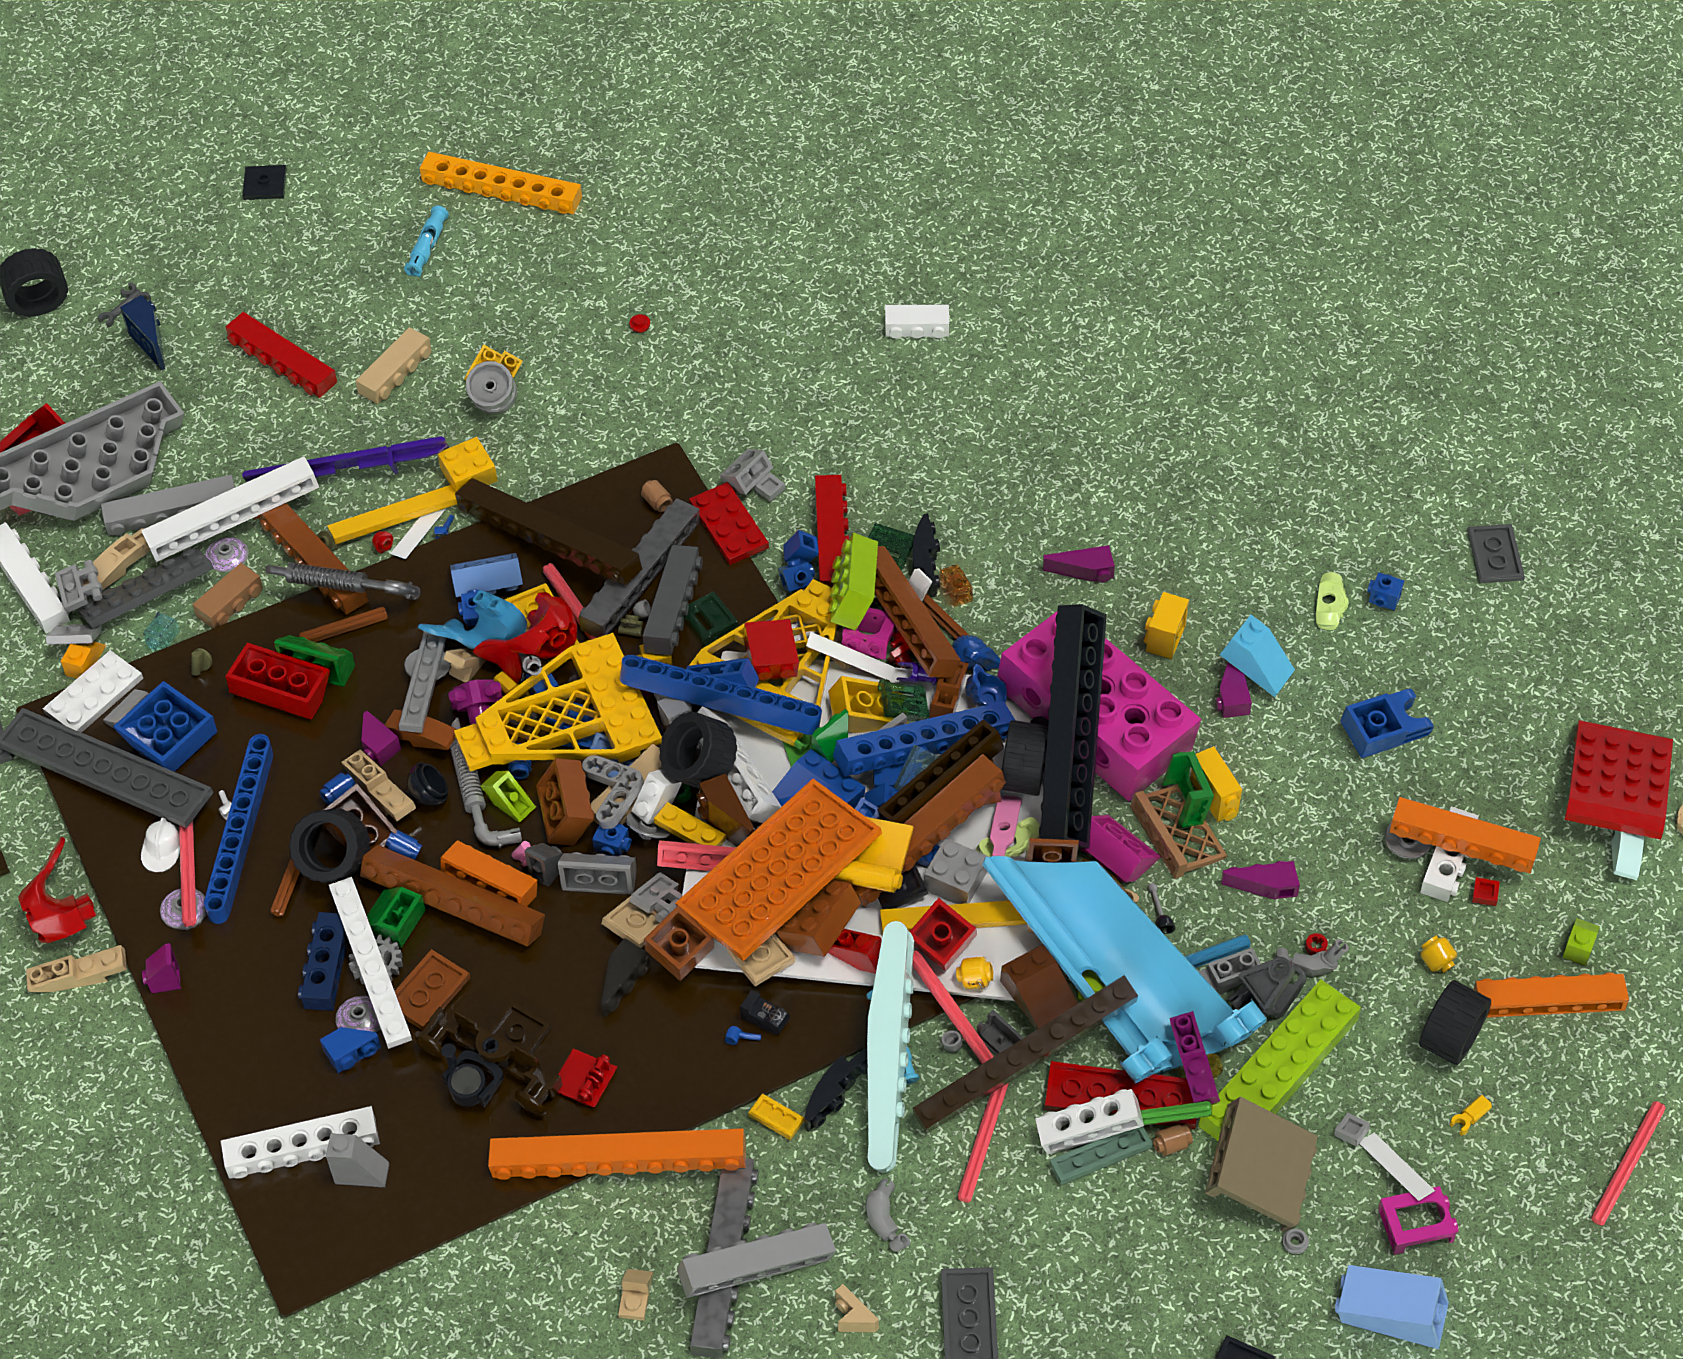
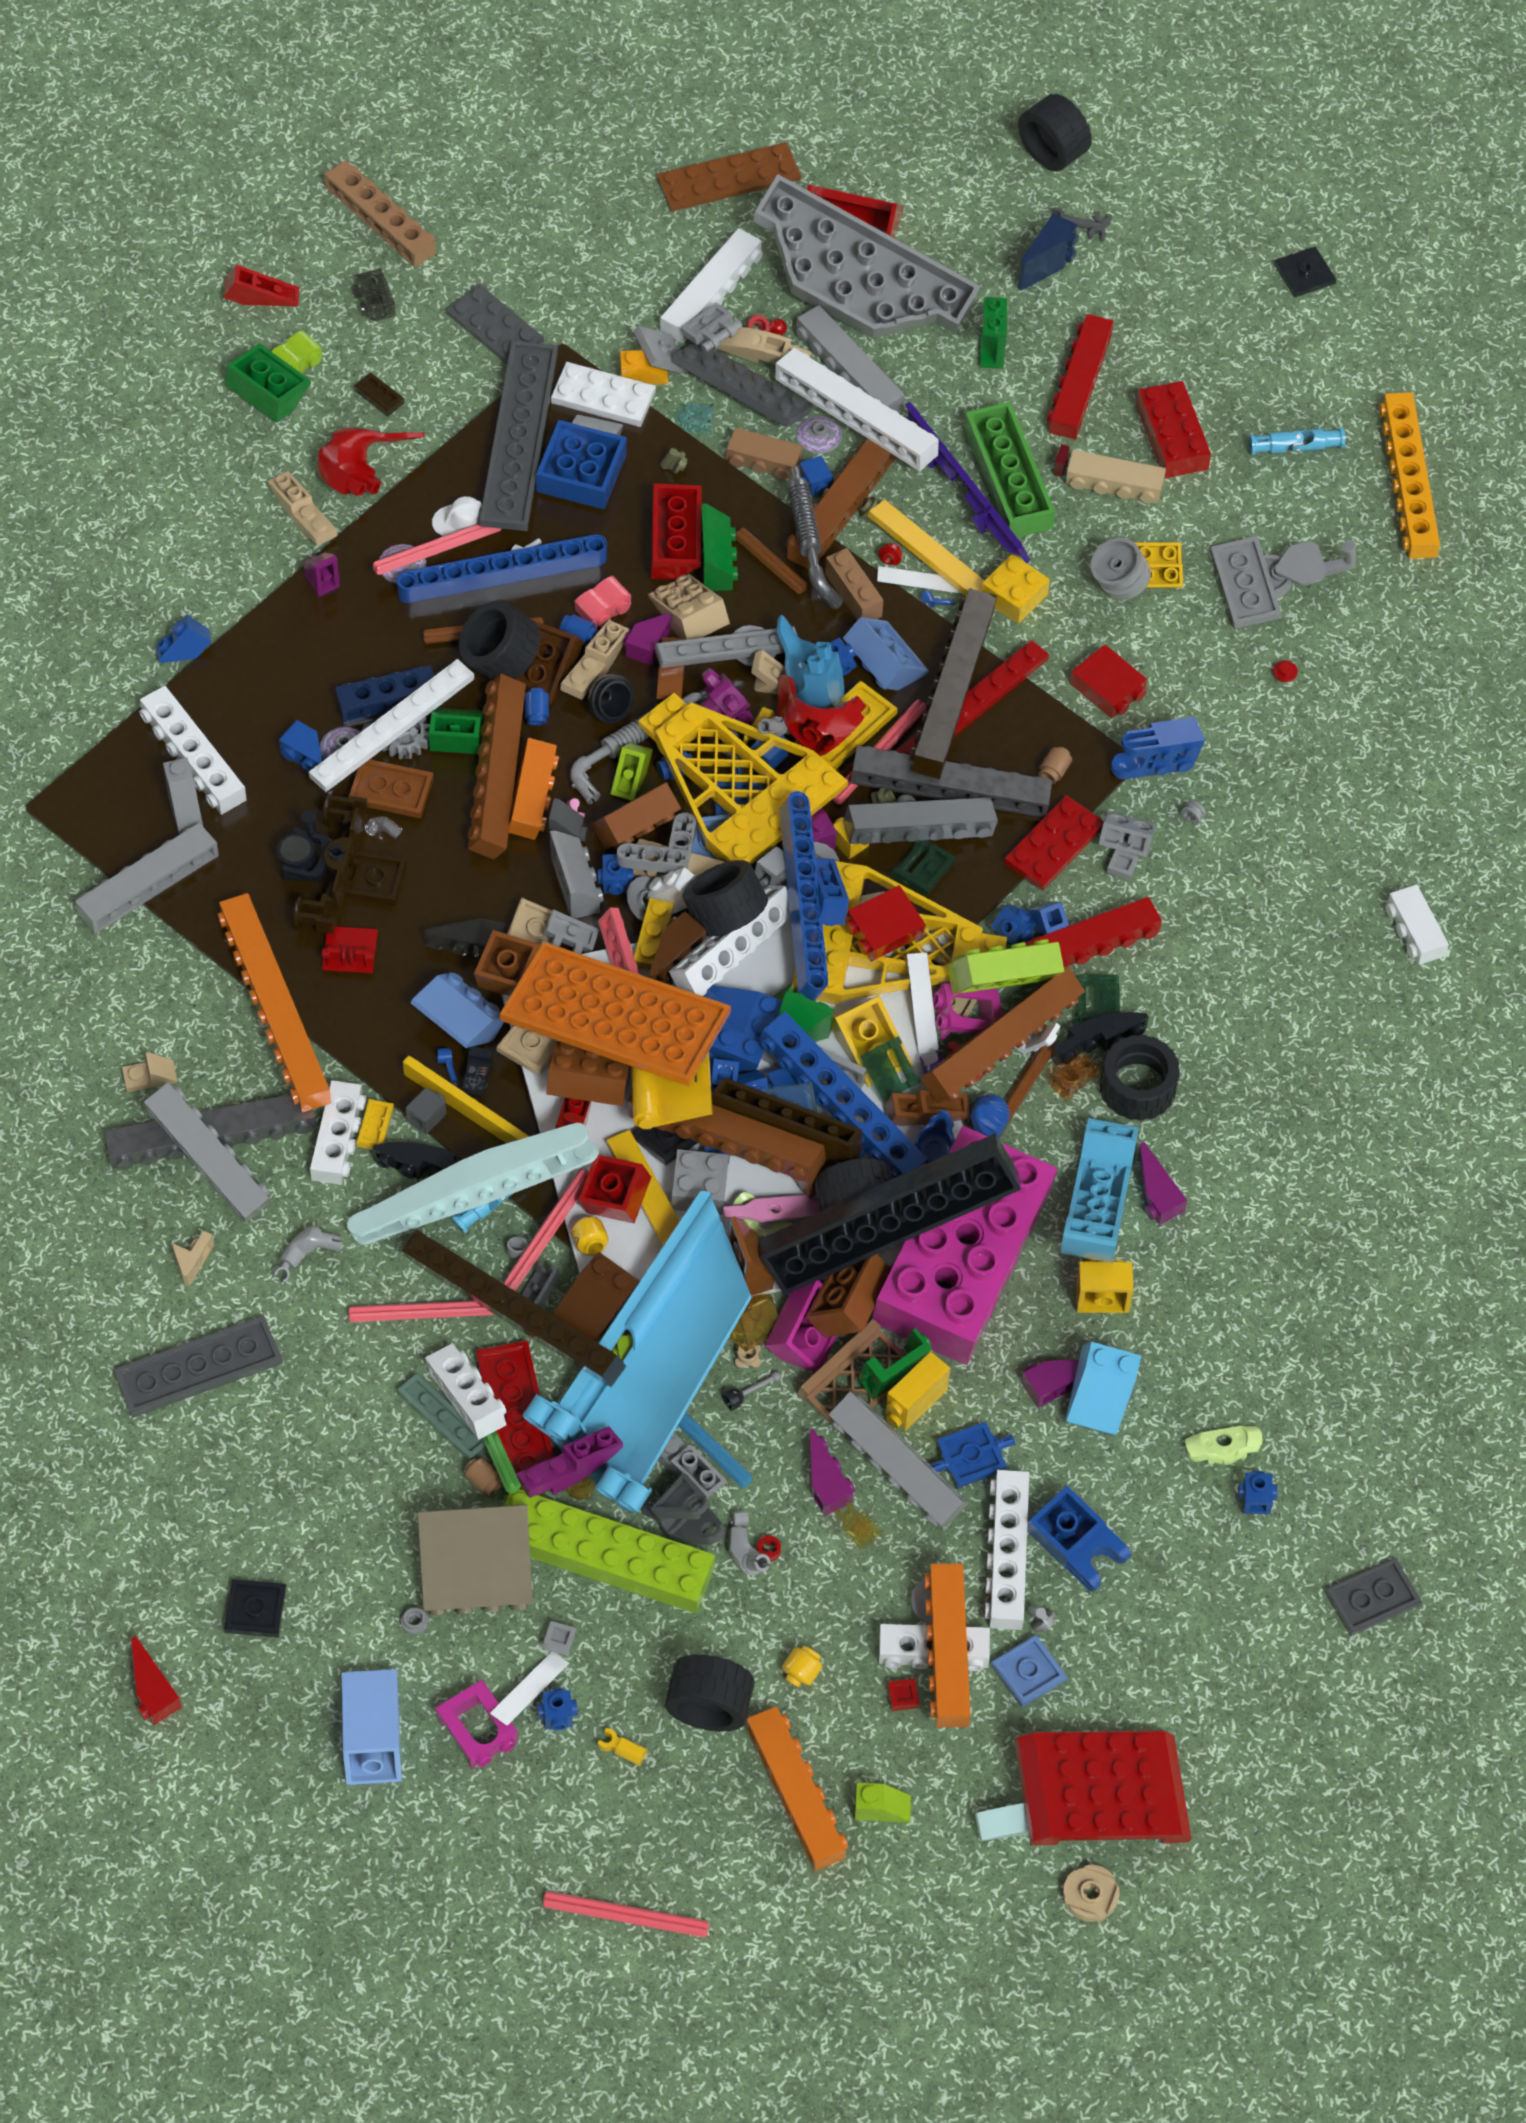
camera: 65 degrees right, 5 degrees up
none -> light grey brick [75,823,219,934]
none -> blue slope [156,614,211,663]
none -> white brick [310,1080,366,1185]
none -> clear arm [364,816,403,839]
none -> yellow tile [403,1056,530,1144]
none -> dark grey brick [406,1087,447,1134]
none -> medium blue slope [411,972,504,1048]
none -> blue brick [538,1688,578,1731]
none -> coral brick [575,576,631,629]
none -> tan slope [648,574,730,639]
none -> red plate [745,315,787,336]
none -> blue brick [799,455,833,496]
none -> dark orange brick [806,1254,891,1337]
none -> medium nougat brick [825,548,883,620]
none -> light grey brick [829,1391,969,1527]
none -> clear yellow plate [835,1501,881,1550]
none -> red plate [895,640,1049,755]
none -> blue plate [930,1421,1015,1489]
none -> bright green brick [964,402,1055,537]
none -> green panel [980,297,1007,369]
none -> white brick [985,1470,1029,1630]
none -> medium blue plate [991,1634,1067,1708]
none -> light grey plate [1027,1606,1056,1632]
none -> dark red tile [1054,444,1070,477]
none -> medium azure slope [1061,1118,1139,1263]
none -> red brick [1070,644,1147,719]
none -> black tyre [1100,1035,1180,1121]
none -> blue brick [1110,717,1205,779]
none -> red brick [1136,381,1211,479]
none -> light grey bush [1181,800,1206,825]
none -> light grey plate [1211,536,1356,629]

